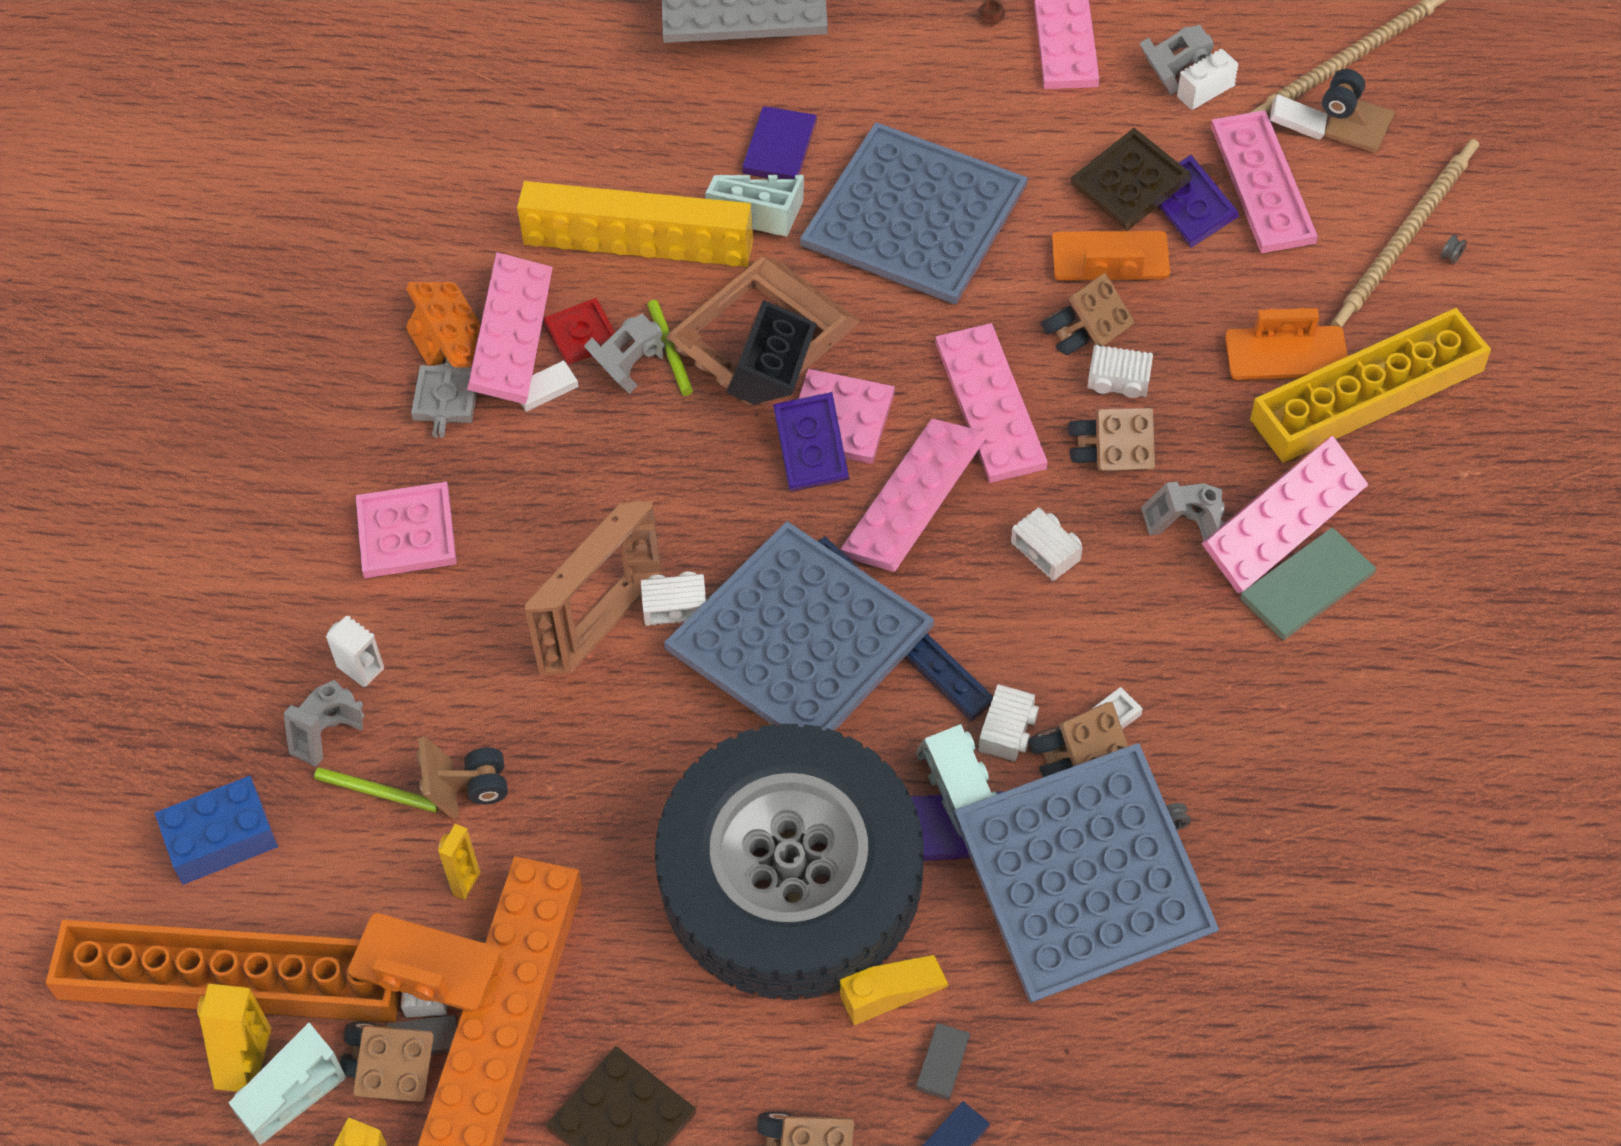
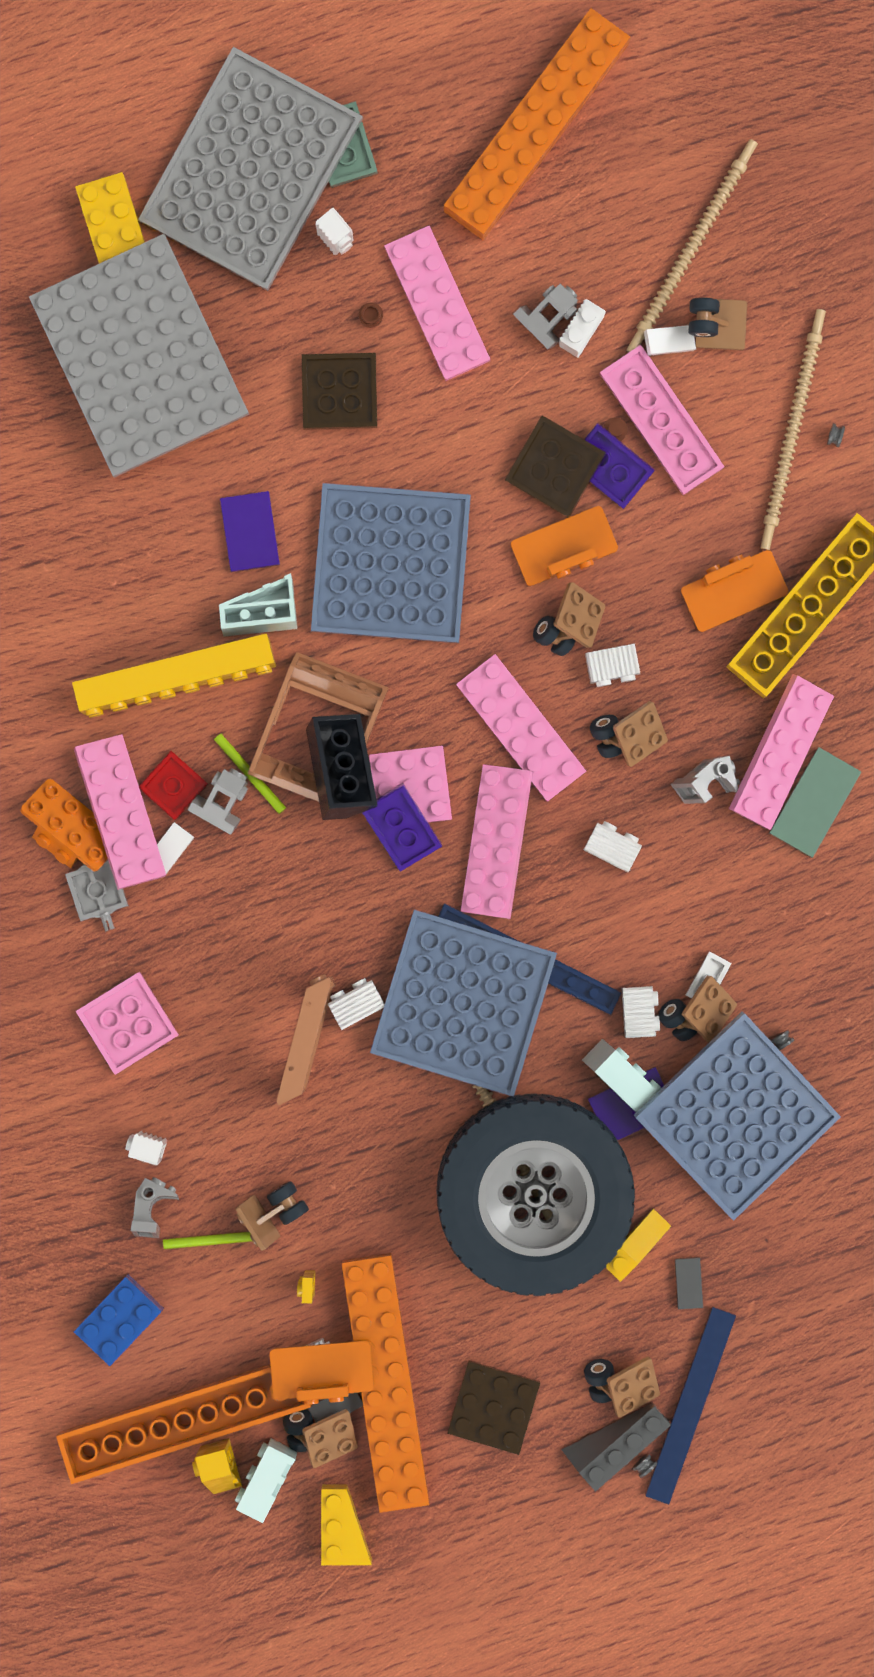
camera: 25 degrees left, 30 degrees up
none -> dark brown plate [302,353,377,430]

